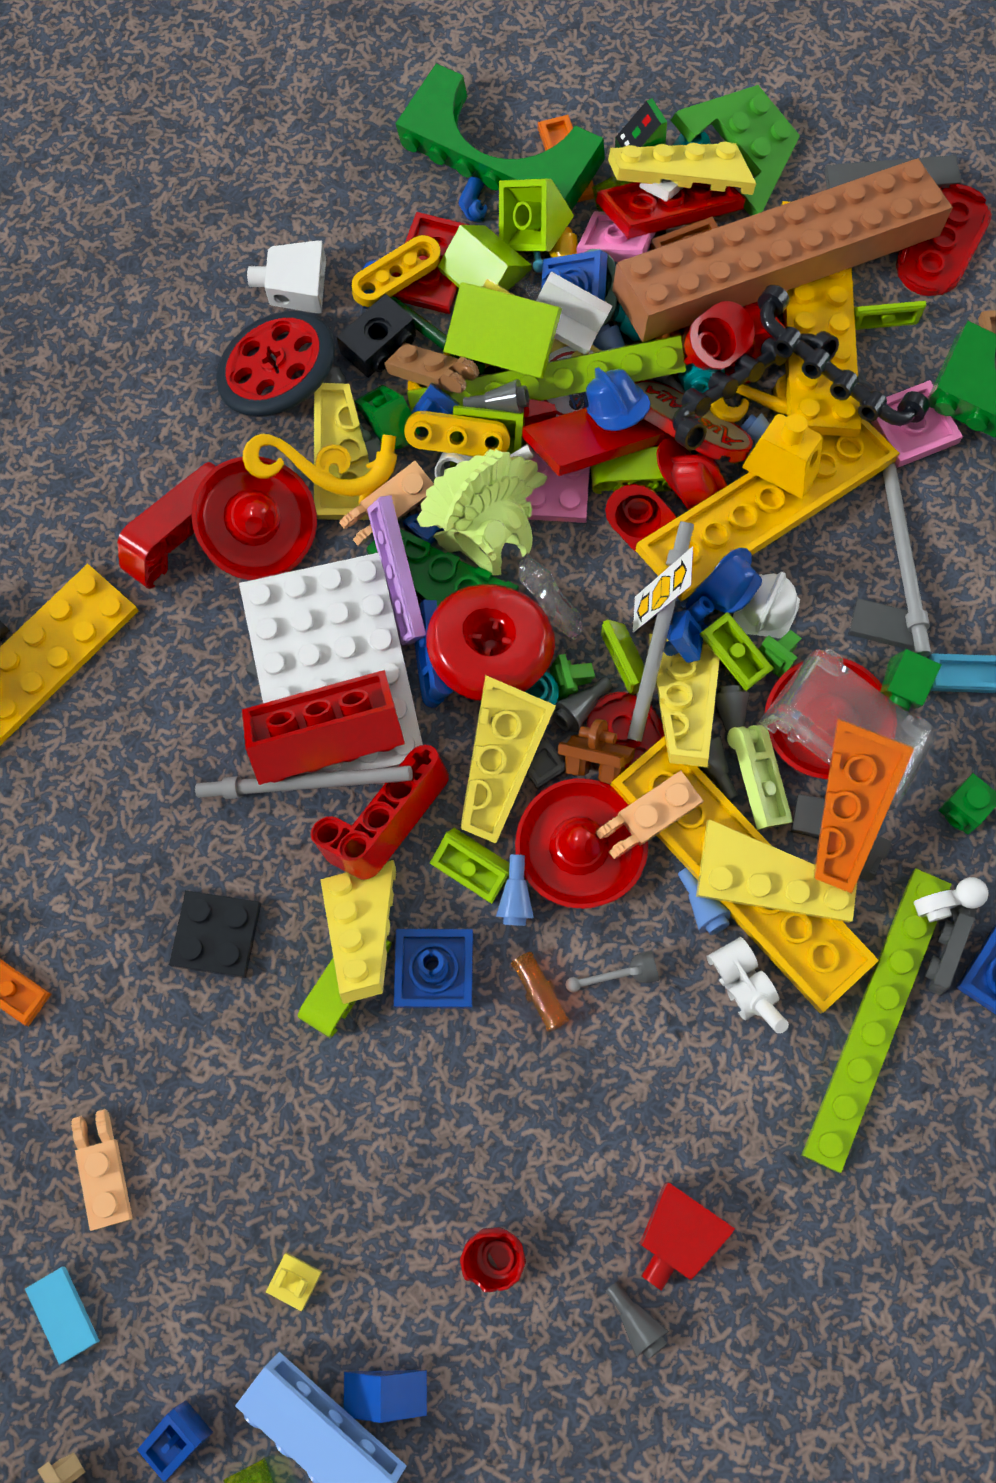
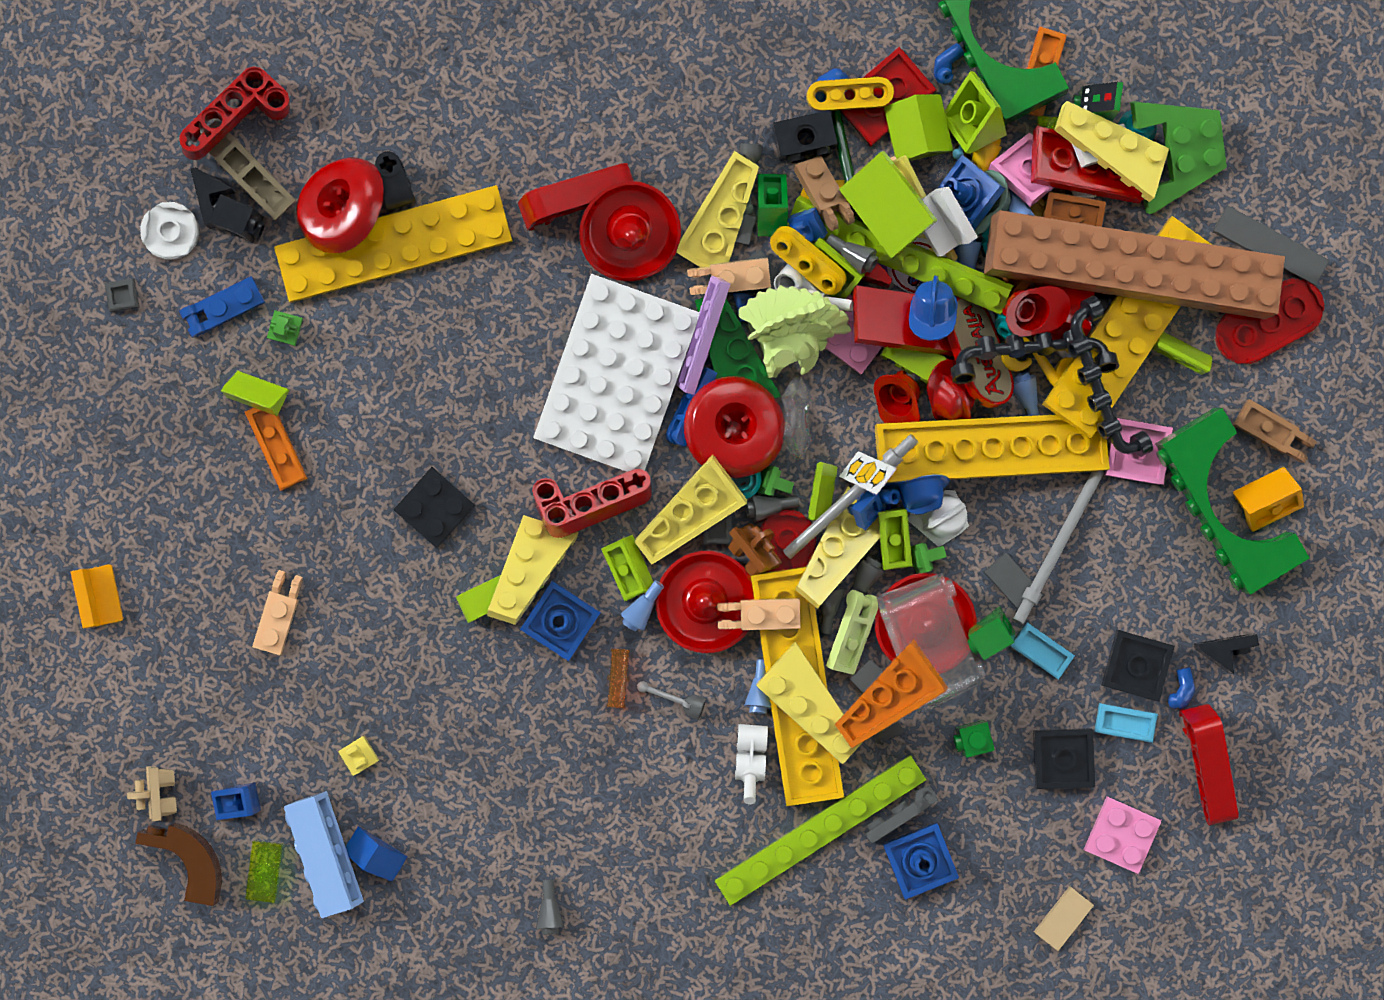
camera: 25 degrees right, 15 degrees up
medium azure tile [25,1266,100,1365] -> none
light grey bar [195,766,413,799] -> none
wedge [216,311,335,417] -> none
red slope [242,670,405,785] -> none
yellow plant [243,434,397,504] -> none
white torso [247,241,326,313] -> none
red hair [460,1227,526,1293] -> none
red torso [639,1182,735,1291] -> none
yellow torso [742,414,823,499] -> none
white plate [914,877,988,922] -> none

